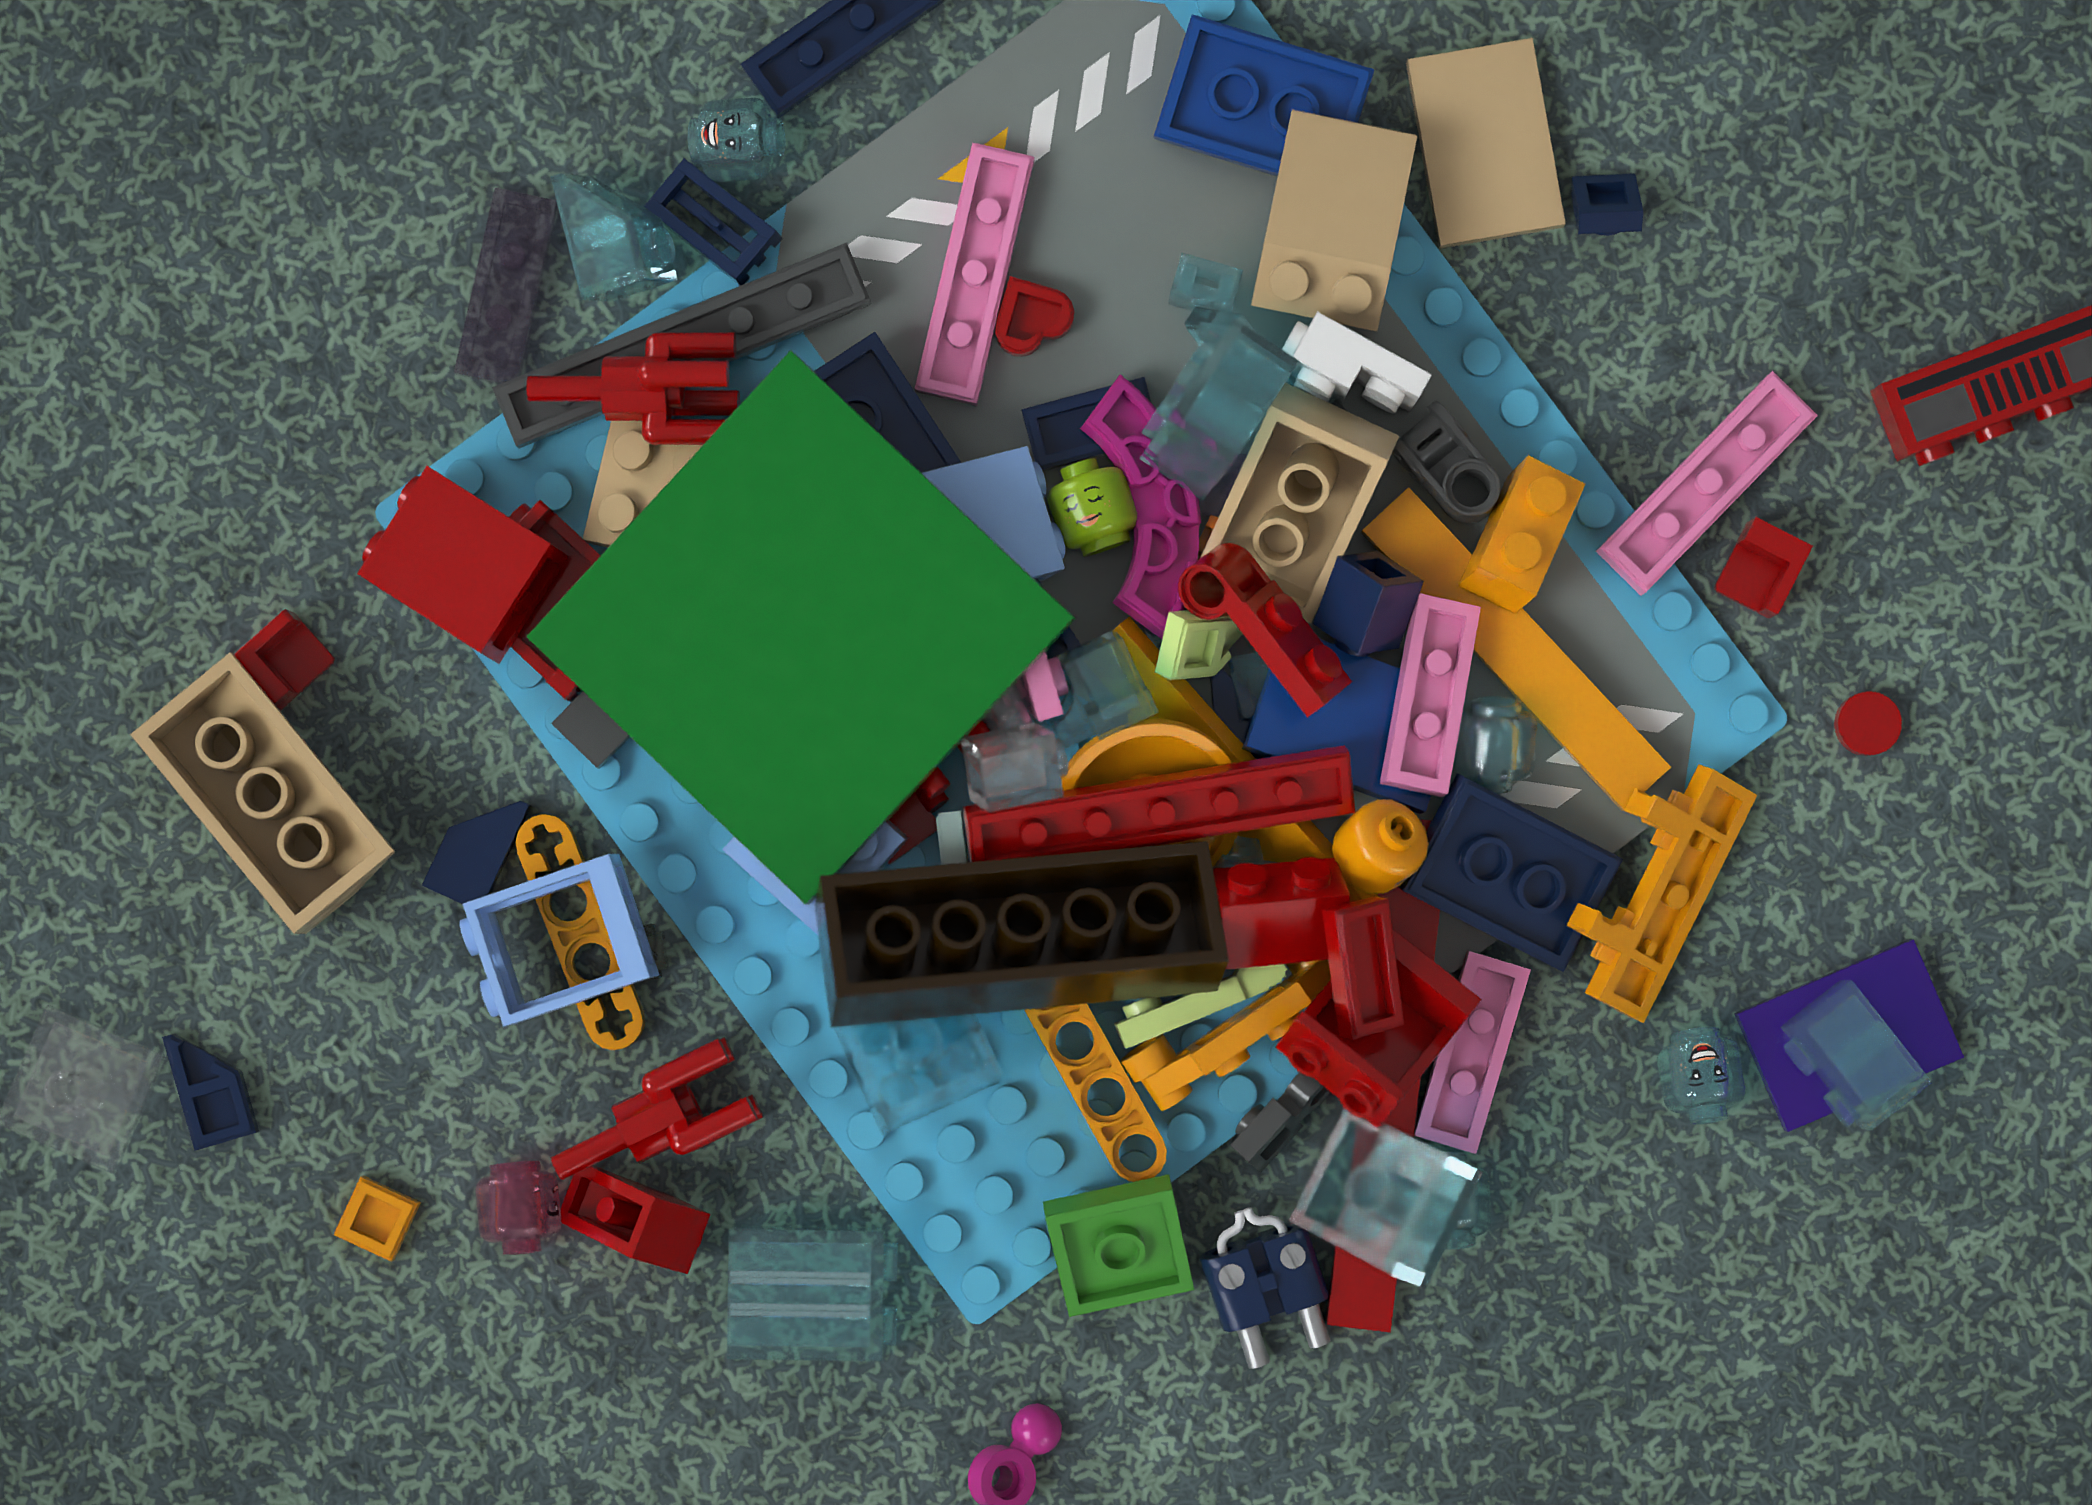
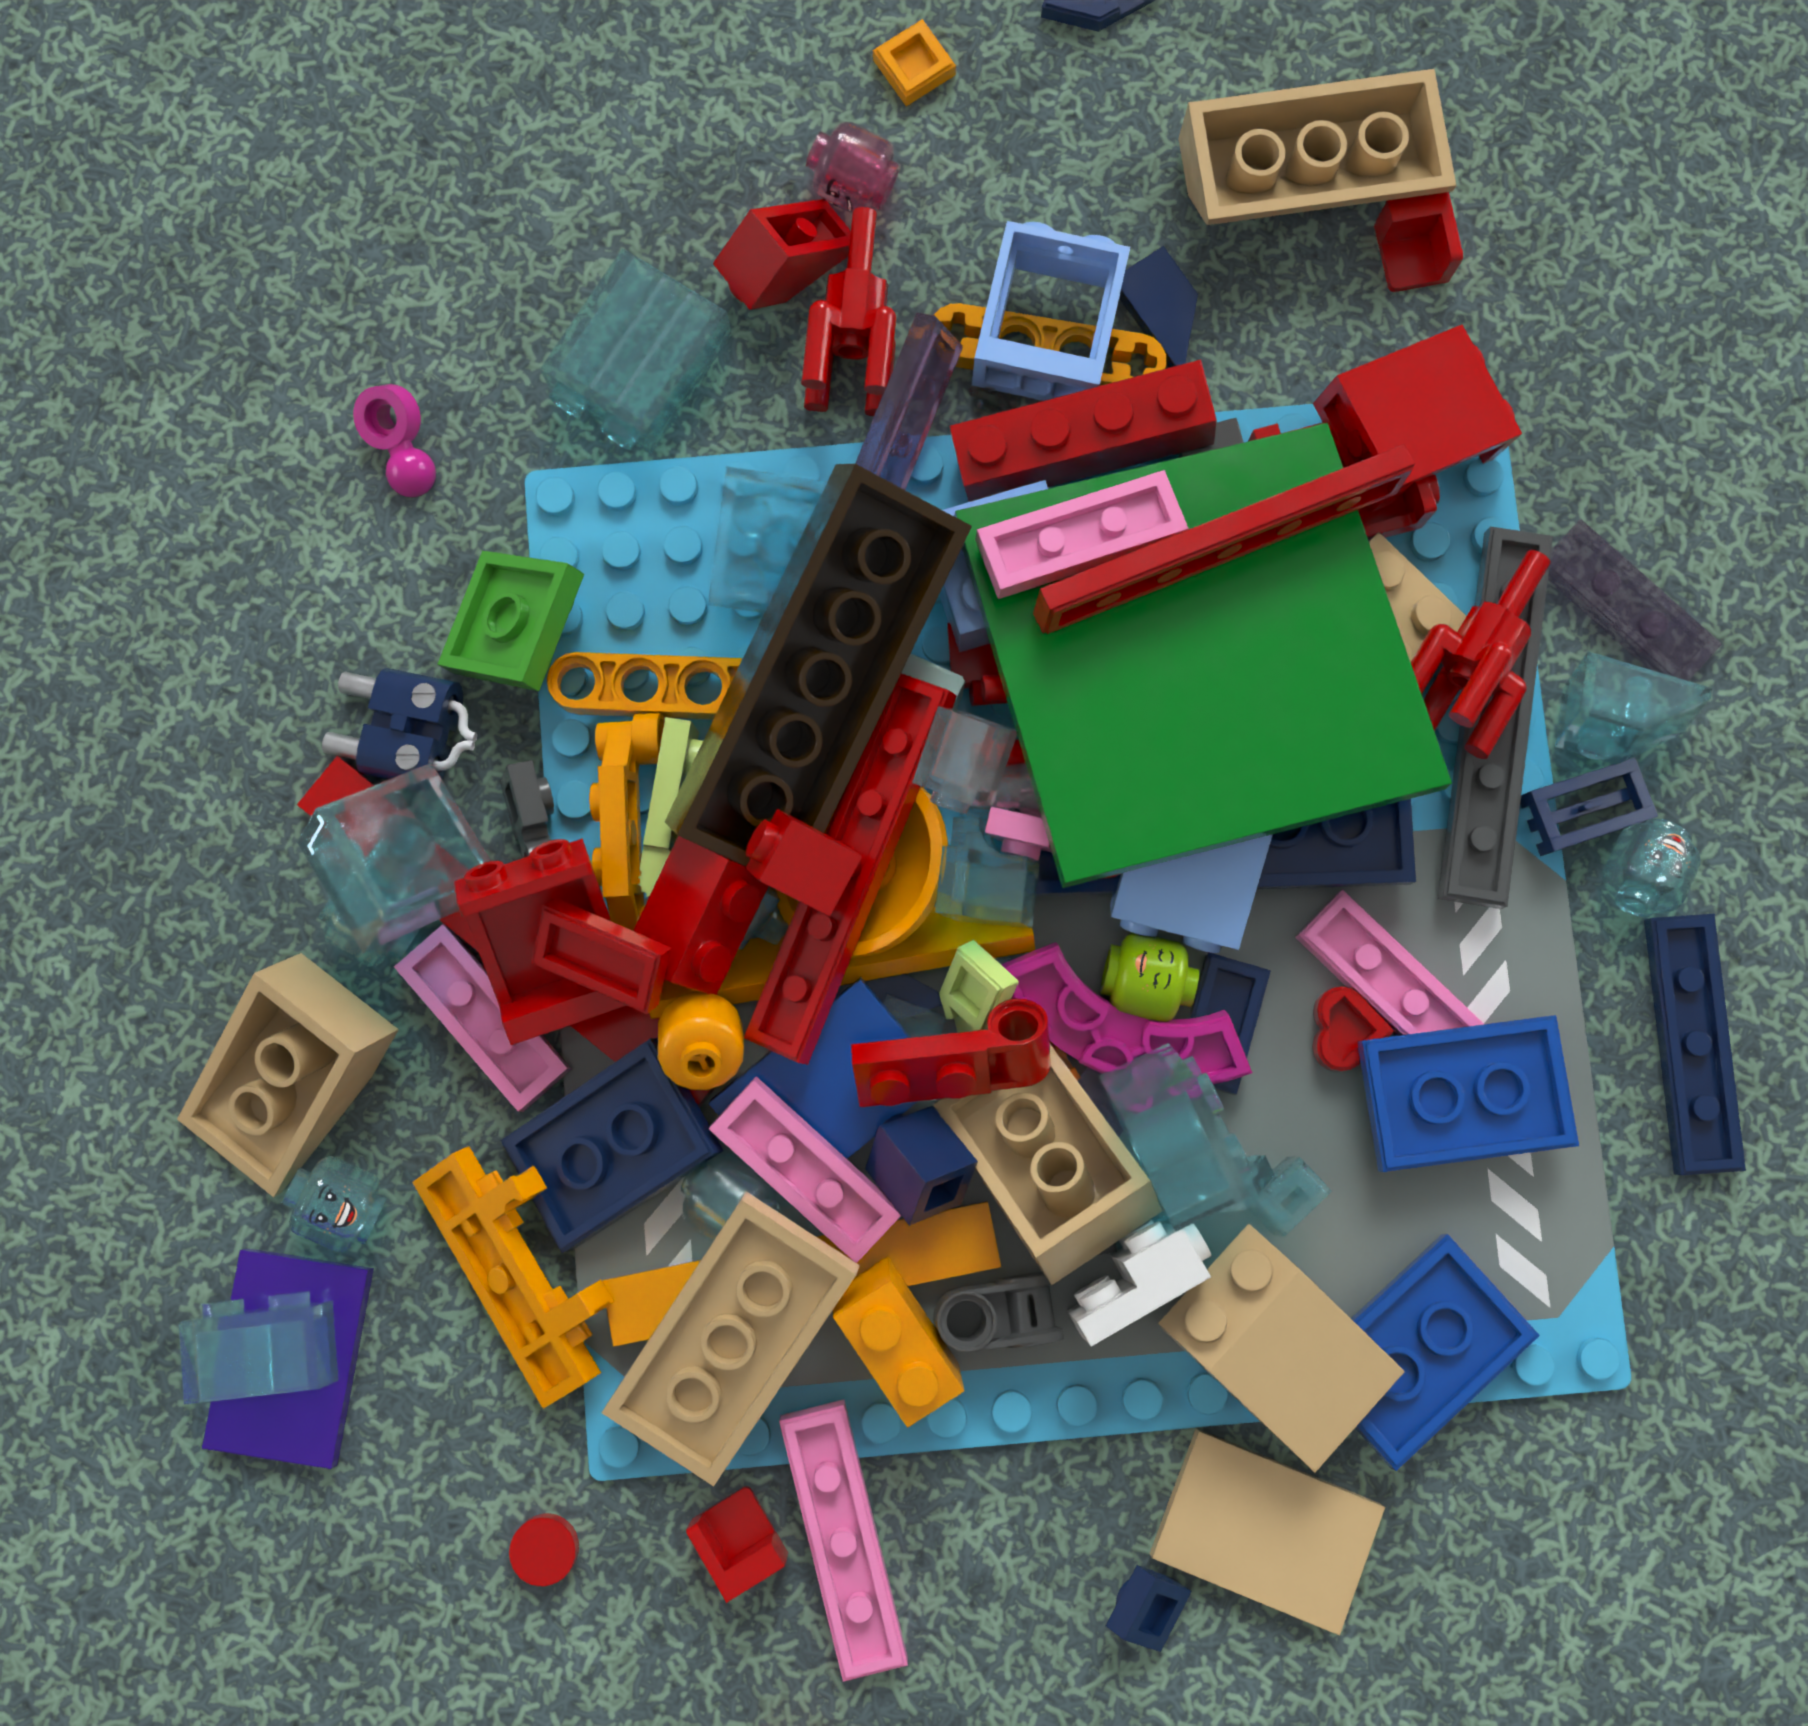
camera: 120 degrees right, 5 degrees down
none -> tan slope [177,953,399,1197]
none -> tan plate [602,1191,860,1486]
none -> red brick [746,809,862,916]
none -> clear purple tile [855,313,963,490]
none -> red brick [949,359,1217,502]
none -> bright pink plate [975,470,1189,599]
none -> red tile [1033,444,1416,634]
none -> blue tile [1357,1015,1579,1172]

